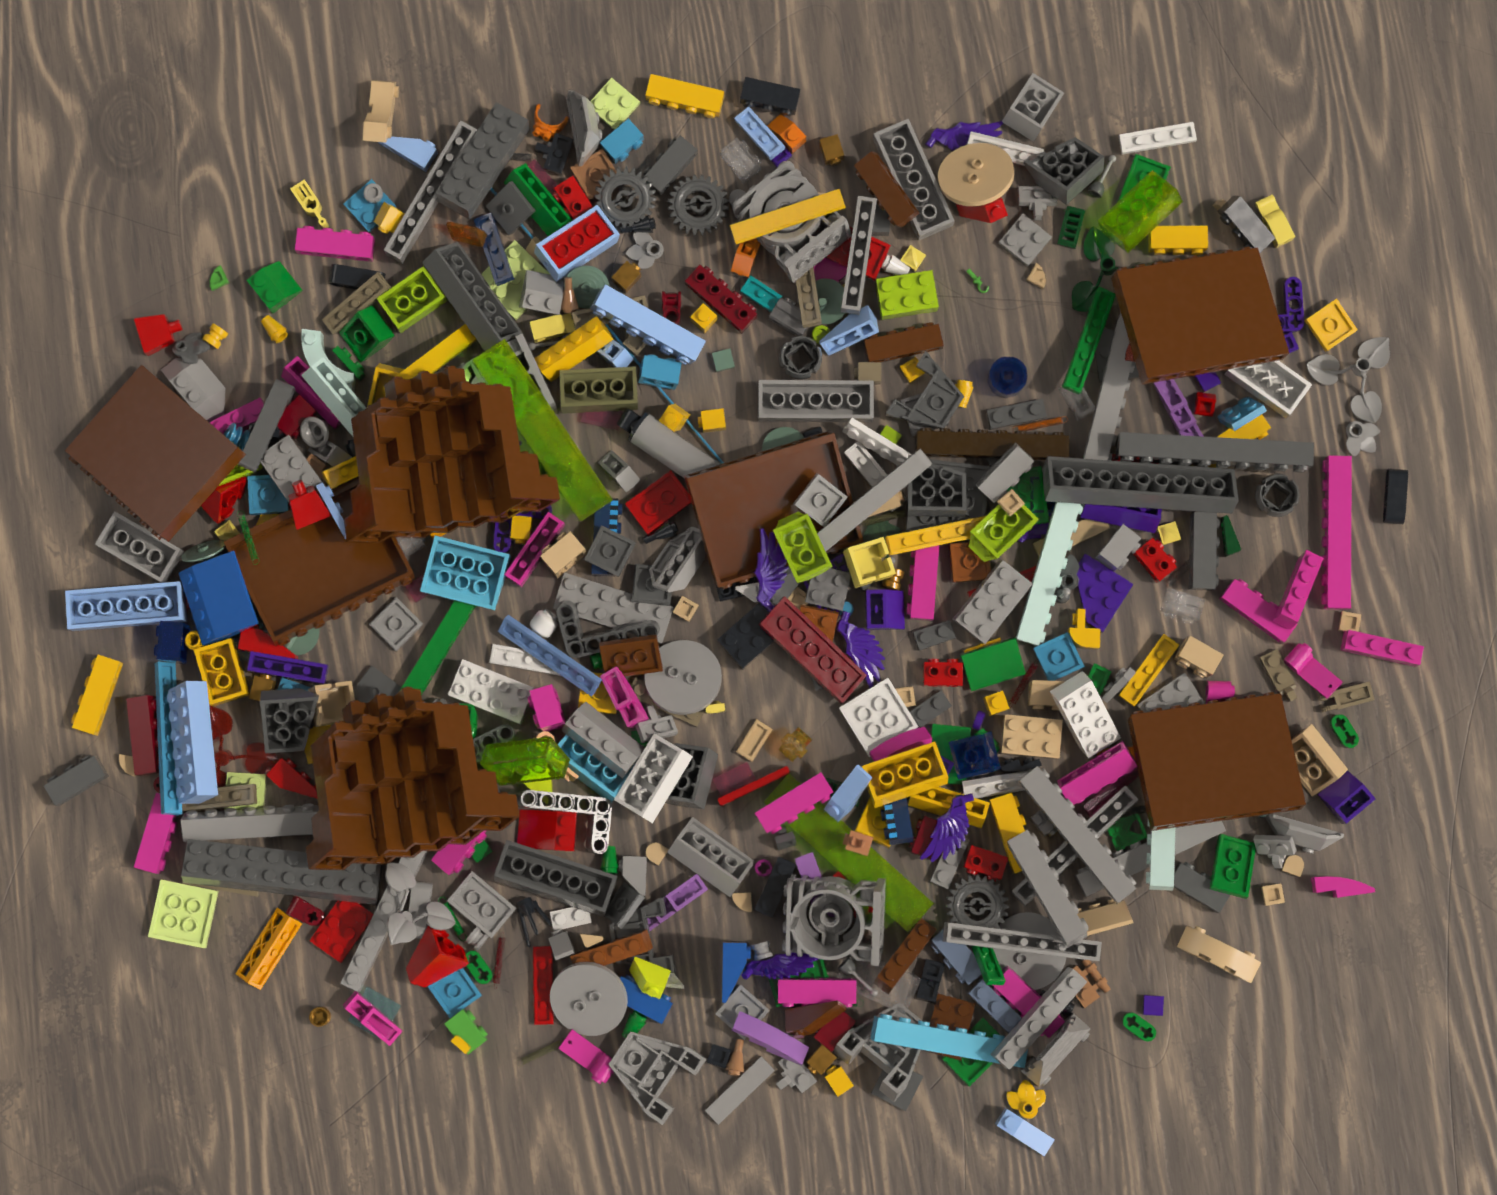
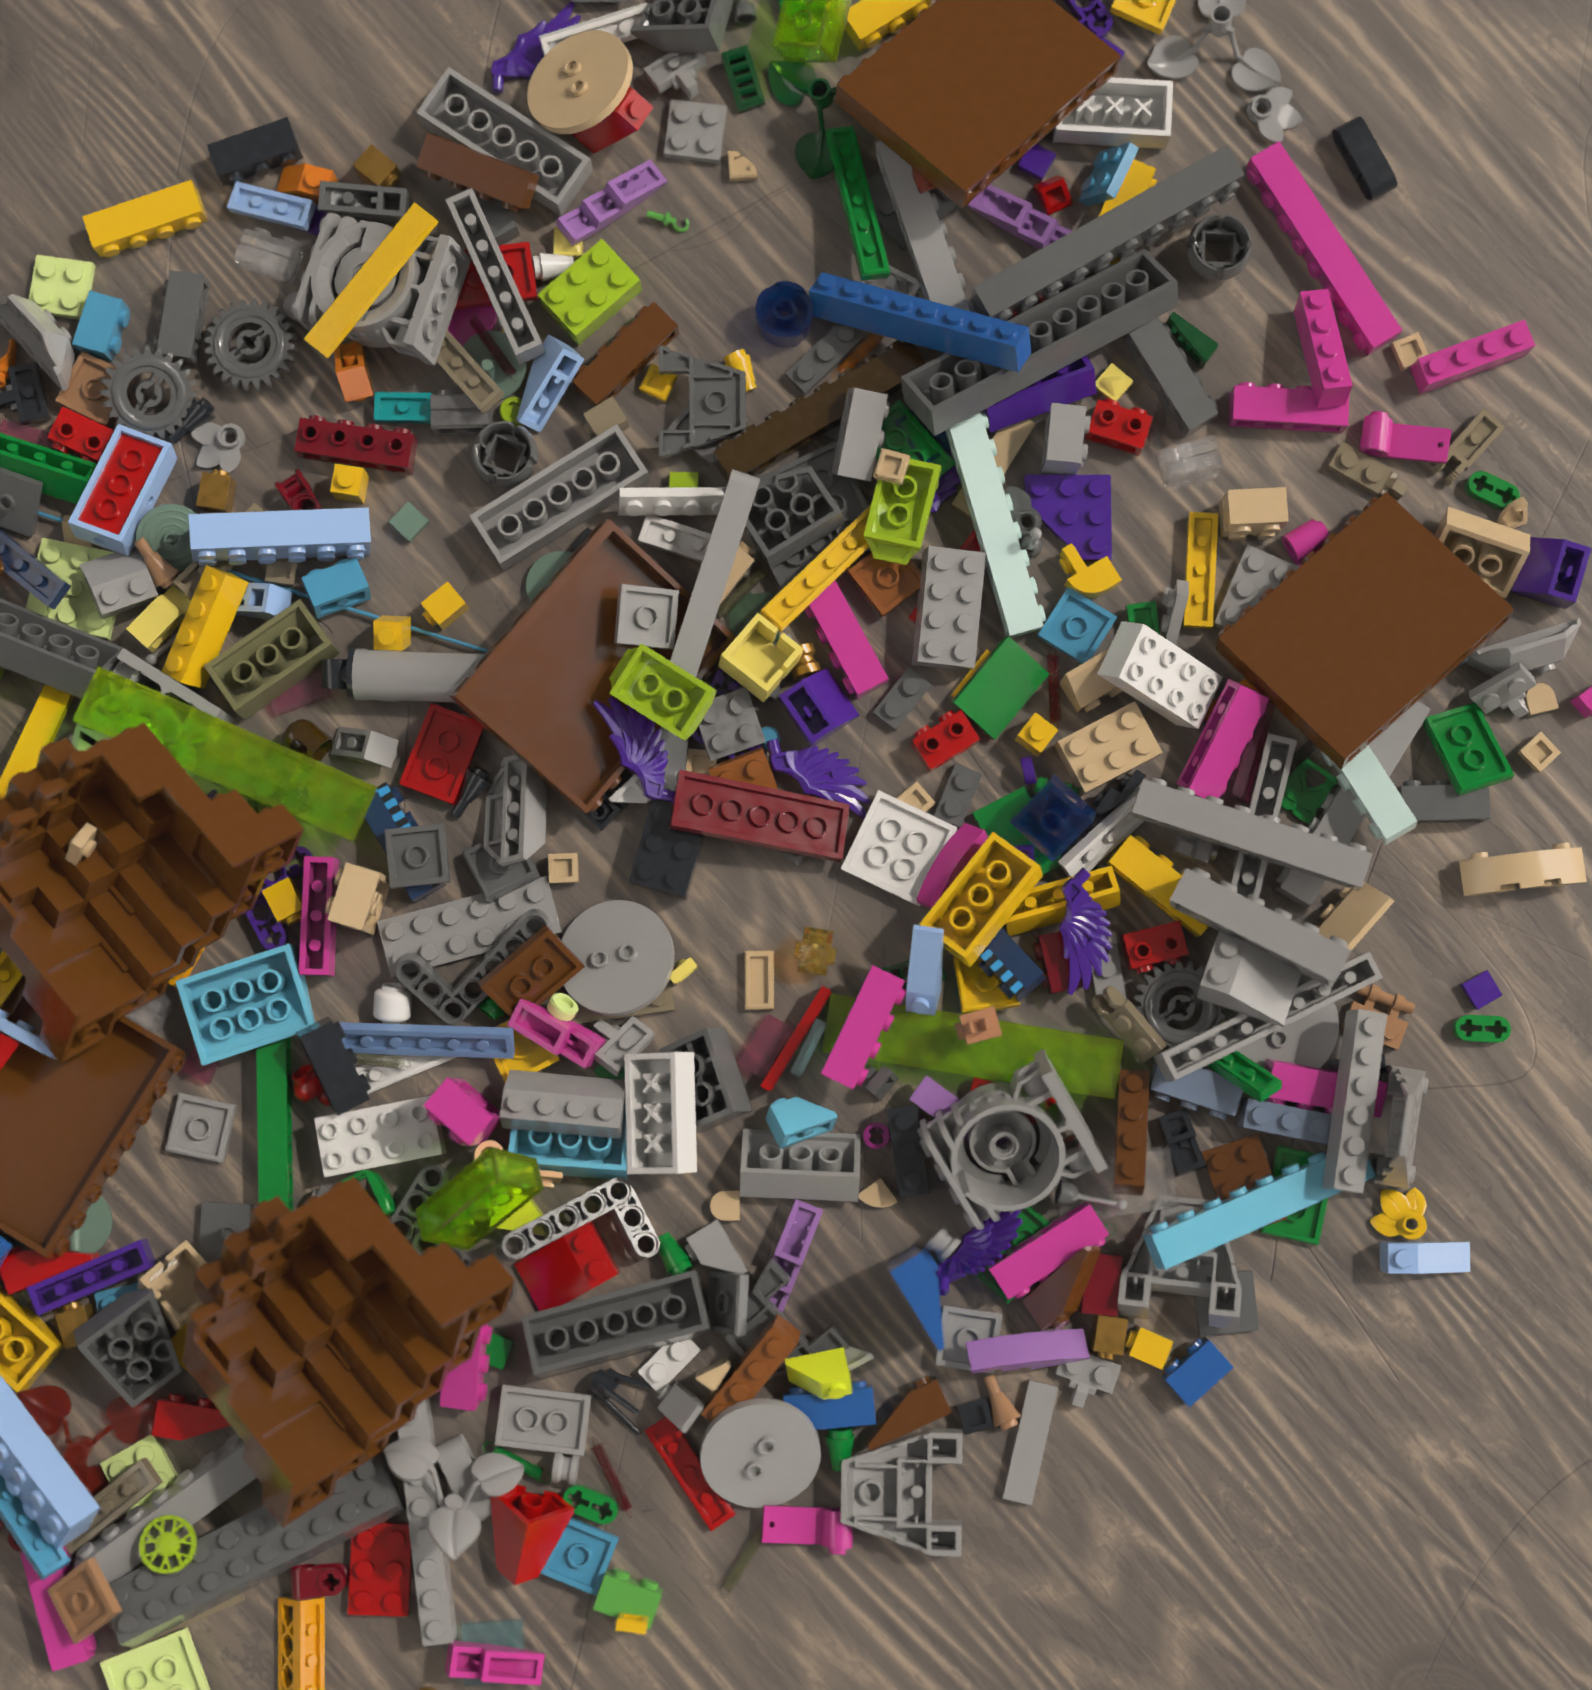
camera: 30 degrees left, 0 degrees up
none -> medium nougat plate [47,1557,122,1644]
none -> tan plate [66,823,97,865]
none -> lime wheel [139,1515,197,1574]
none -> dark brown helmet [280,719,333,775]
none -> red animal [292,1064,330,1106]
none -> black brick [295,1017,371,1116]
none -> dark grey slope [318,181,410,225]
none -> olive piece [354,1053,411,1069]
none -> dark red piece [466,310,517,382]
none -> yellowish green tile [547,993,578,1021]
none -> medium lavender slope [556,159,667,246]
none -> medium azure slope [765,1096,838,1149]
none -> clear light blue tile [790,1018,826,1077]
none -> blue brick [809,272,1031,373]
none -> reddish brown slope [867,1375,952,1451]
none -> dark tan hinge [1091,985,1166,1062]
none -> blue brick [1162,1338,1234,1407]
none -> light grey slope [1197,932,1302,1027]
none -> tan tile [1497,496,1528,529]

